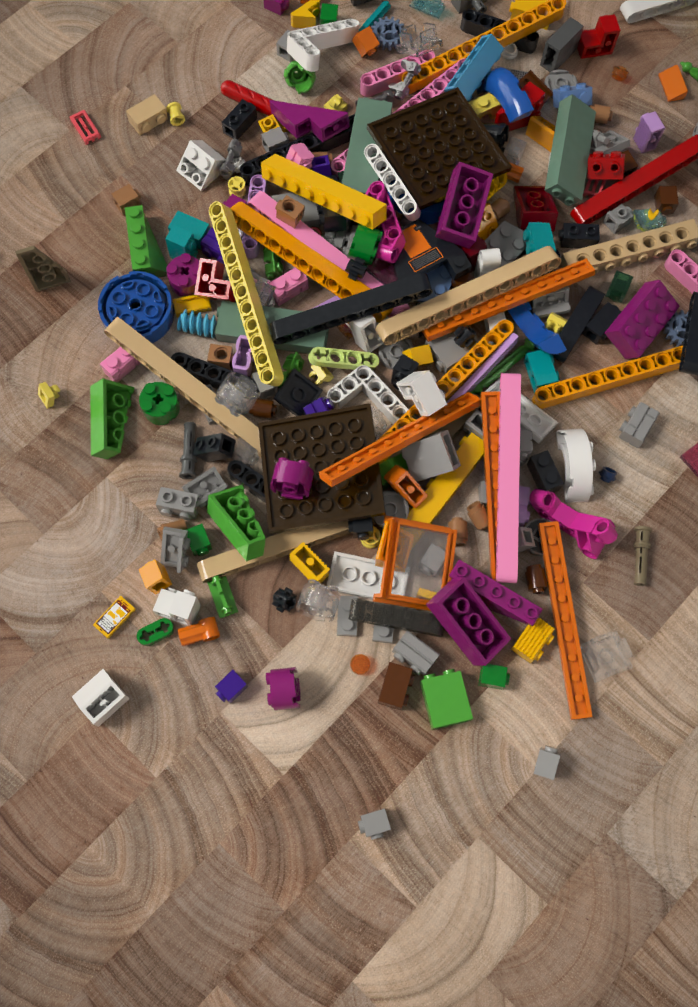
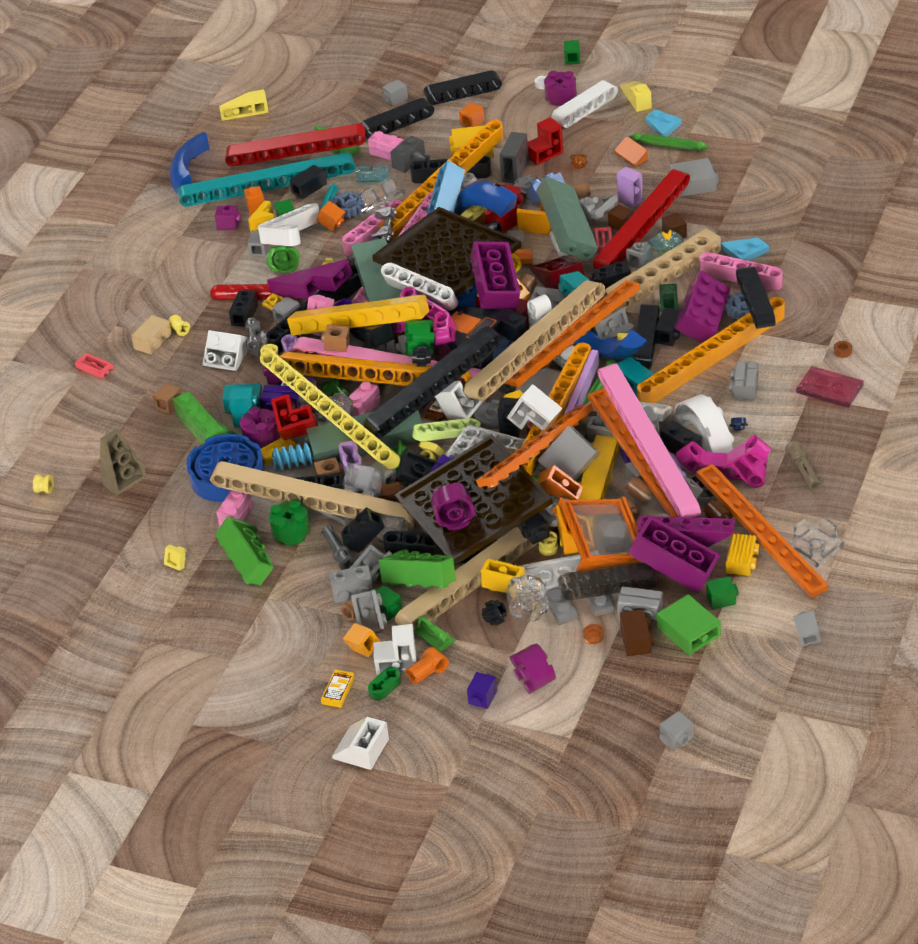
camera: 15 degrees left, 30 degrees down
black gear [454,325,477,348] -> none
red brick [587,151,625,180] -> none

